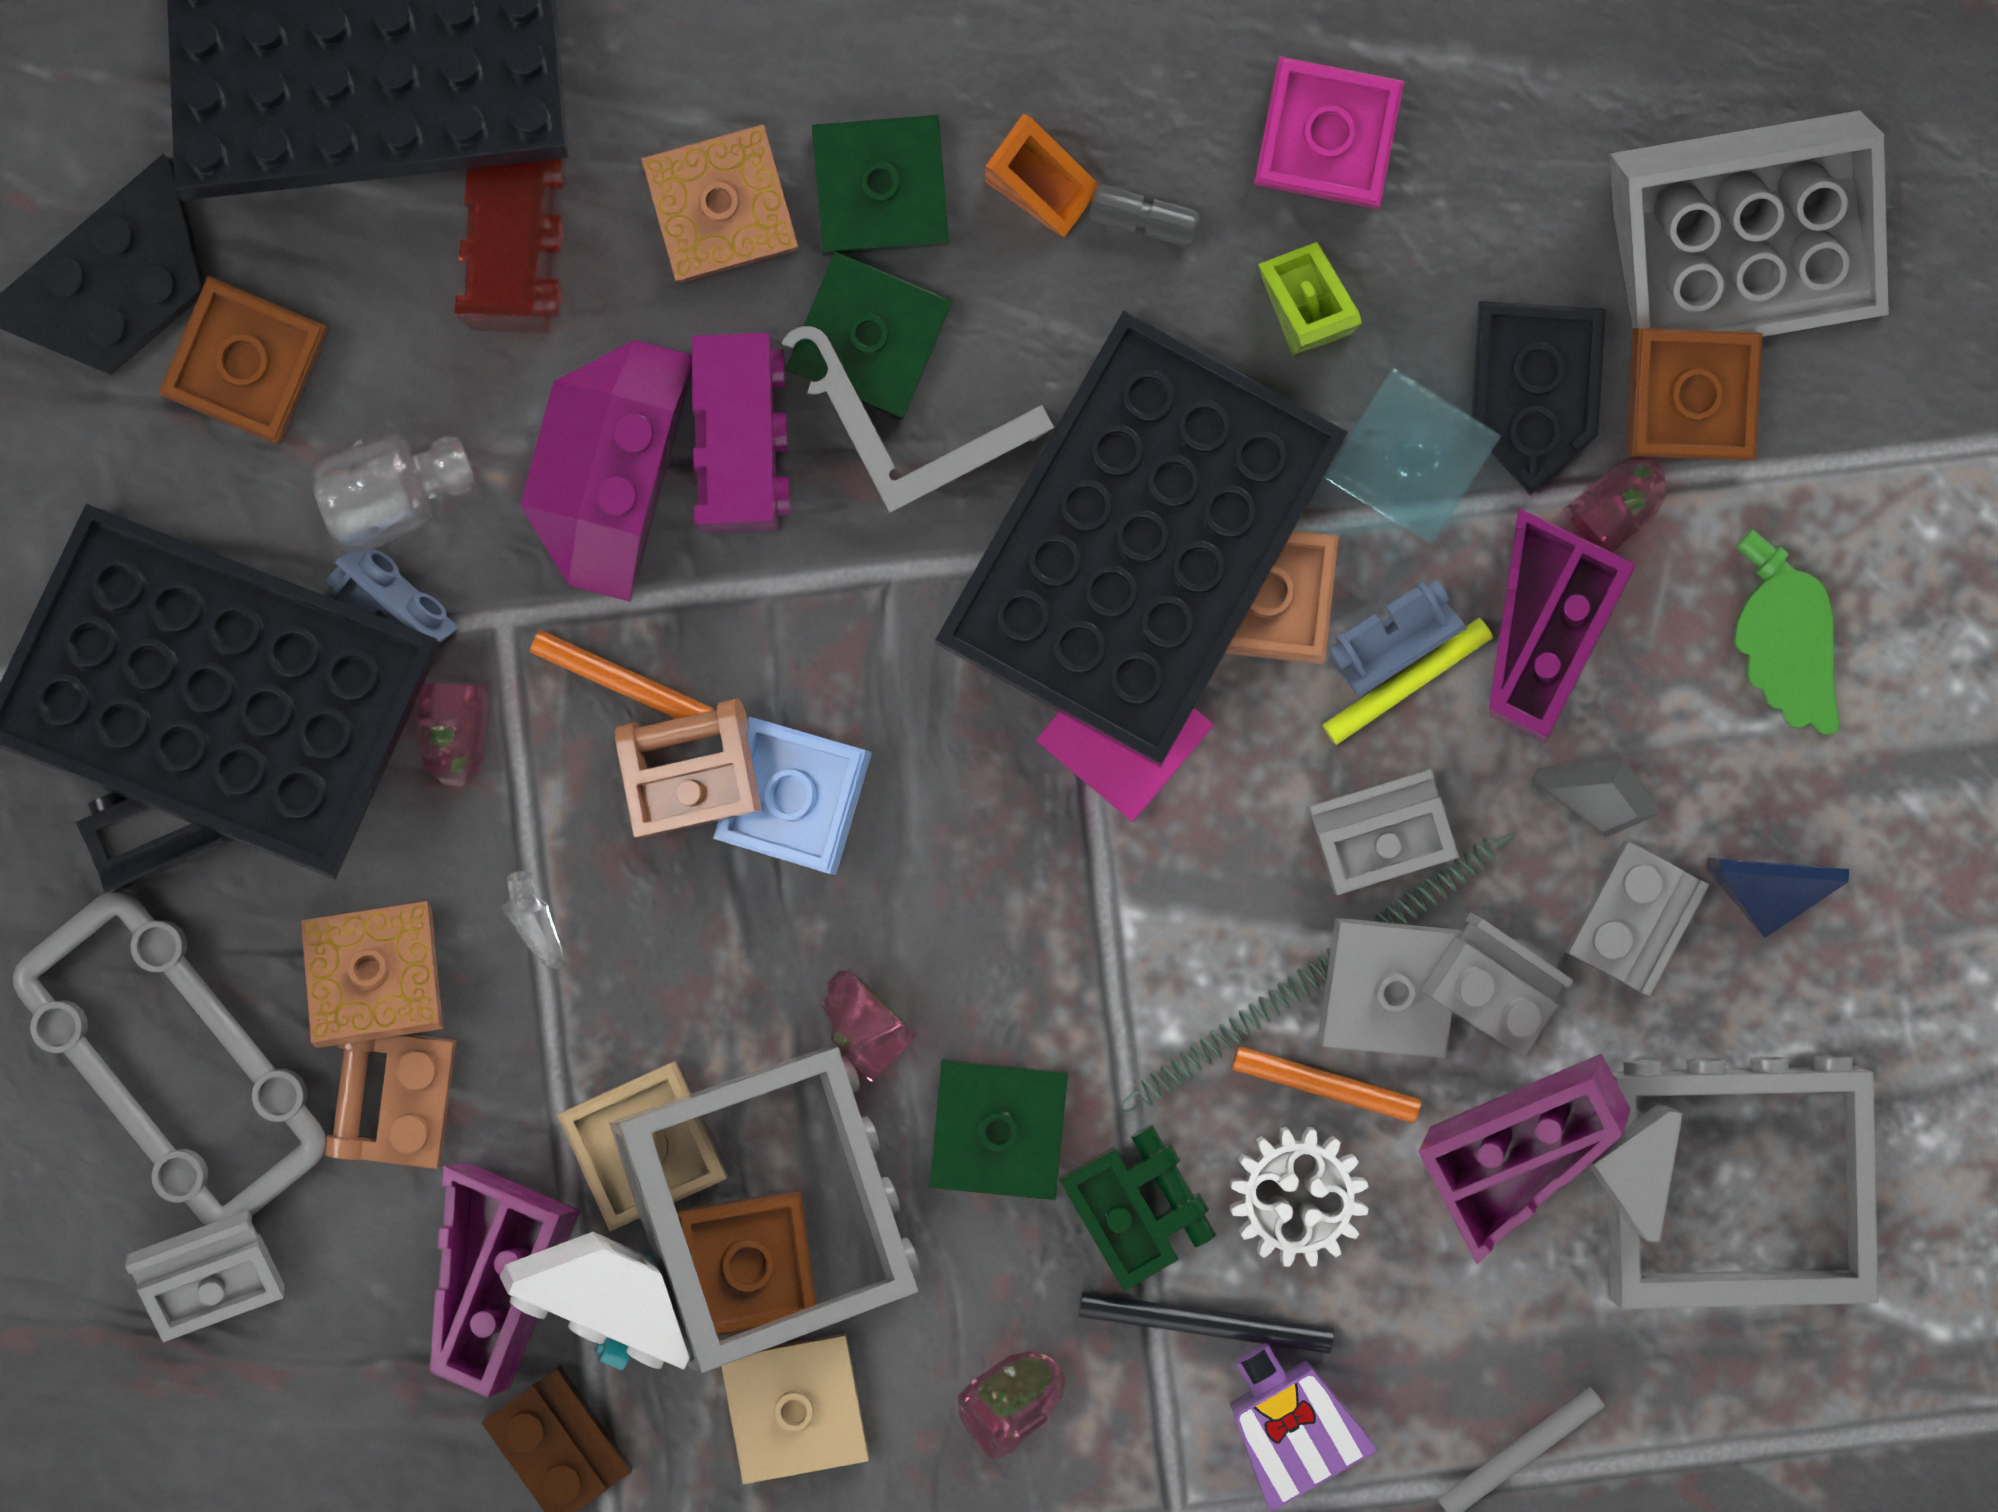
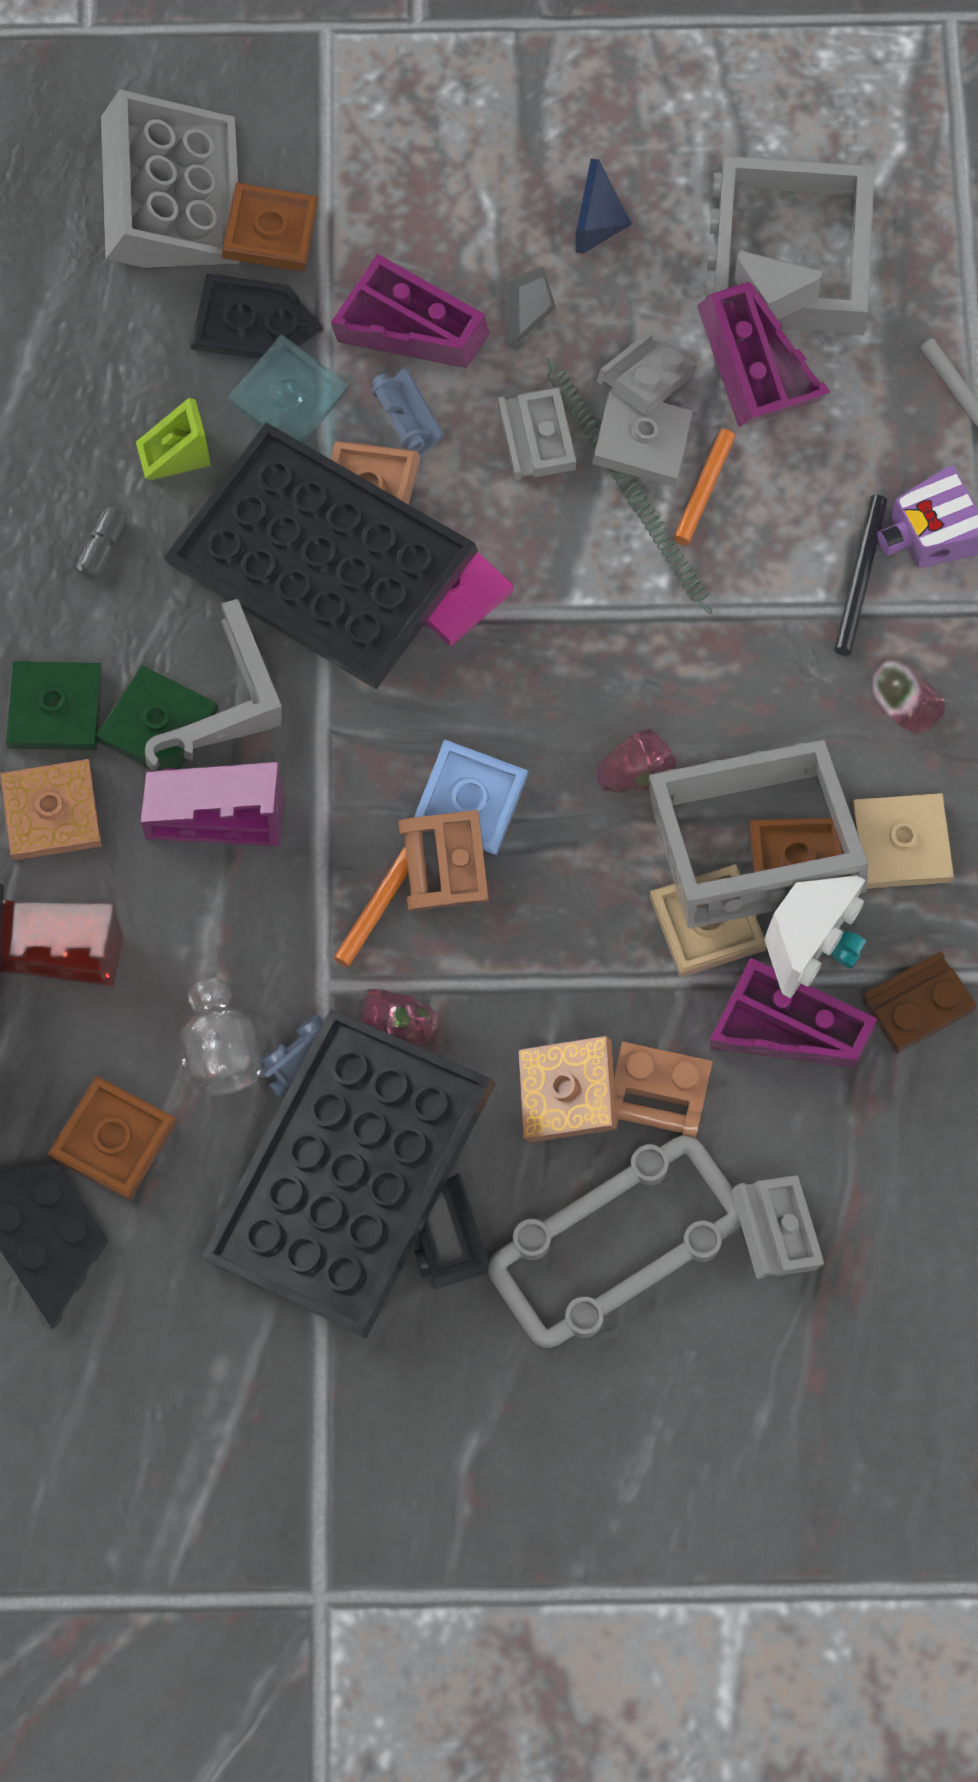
camera: 80 degrees left, 20 degrees down
clear bar [500,871,566,969] -> none
magenta wedge [520,340,692,602] -> none
dark green plate [929,1059,1068,1200] -> none
orange slope [984,114,1099,238] -> none
dark green plate [1059,1125,1216,1292] -> none
white gear [1229,1127,1369,1267] -> none
dark pink plate [1253,56,1404,210] -> none
neon yellow bar [1322,617,1493,745] -> none
clear pink rock [1562,456,1666,552] -> none
light grey plate [1564,841,1710,997] -> none
bright green animal [1733,528,1840,735] -> none

